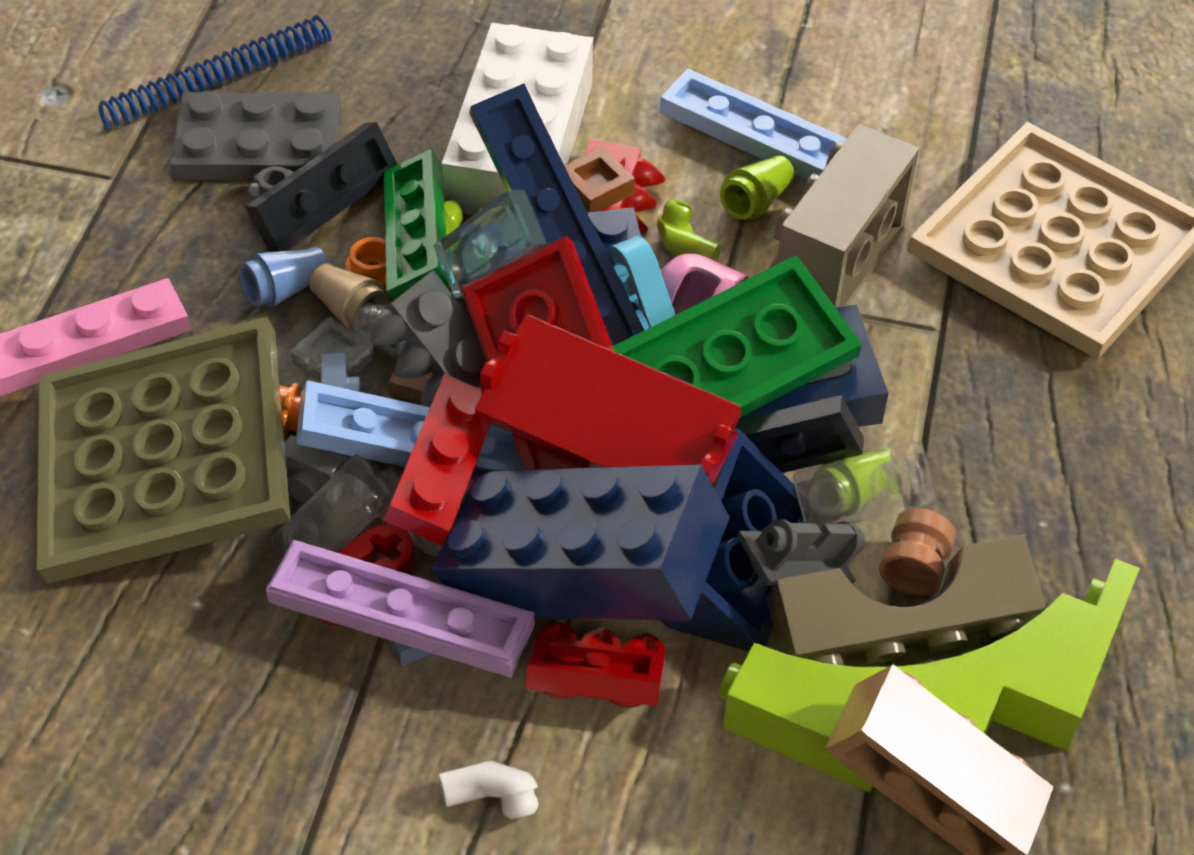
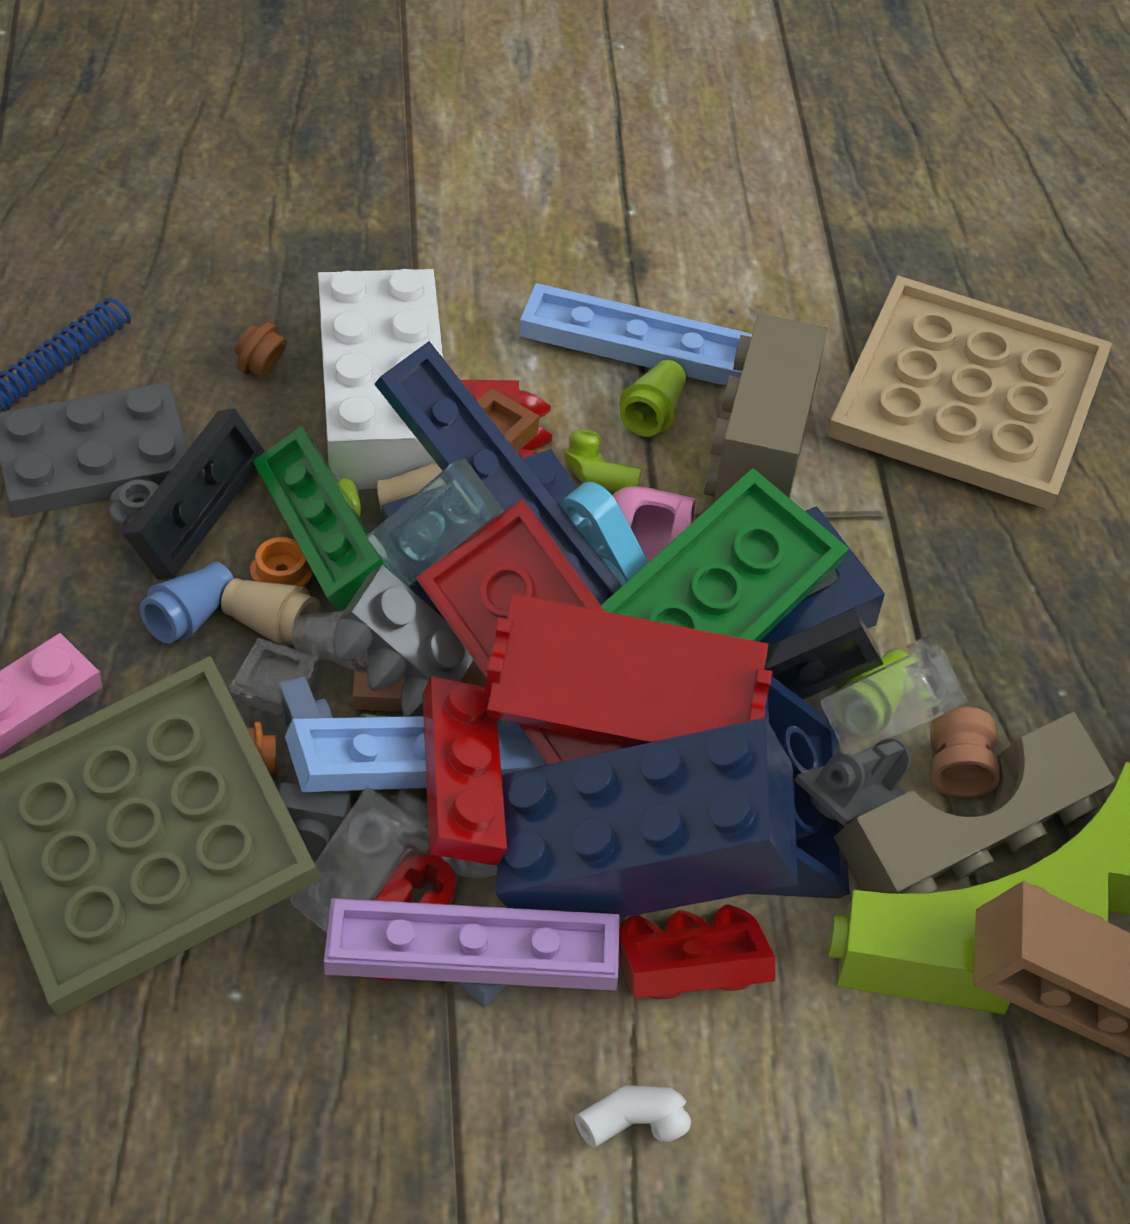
camera: 20 degrees left, 0 degrees up
none -> dark orange plate [234,321,287,378]

